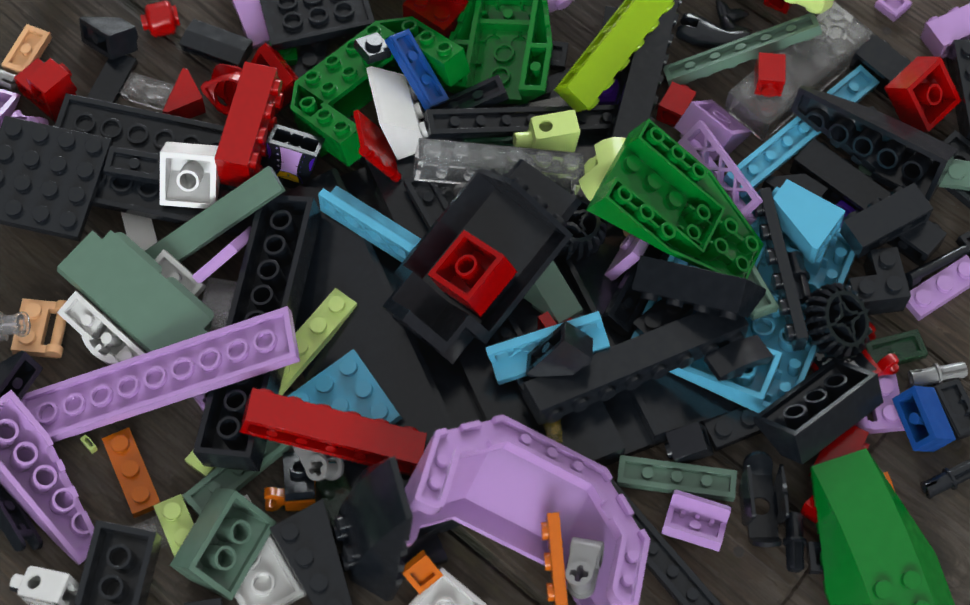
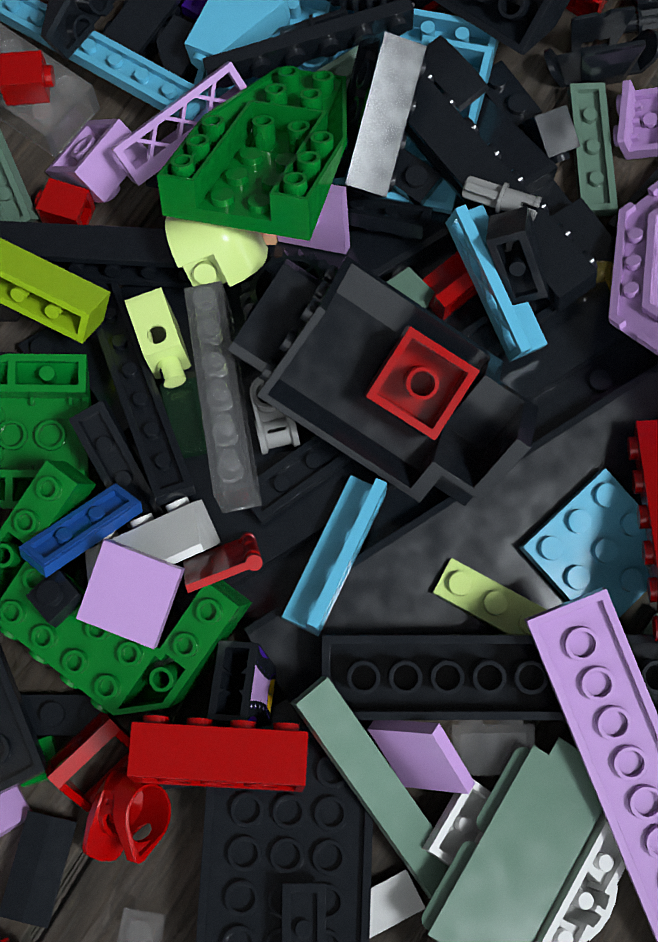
camera: 95 degrees left, 10 degrees up
white slope [160,142,220,209] -> none
red slope [163,68,206,119] -> none
none -> lavender tile [76,539,185,649]
none -> light grey axle [462,176,542,221]

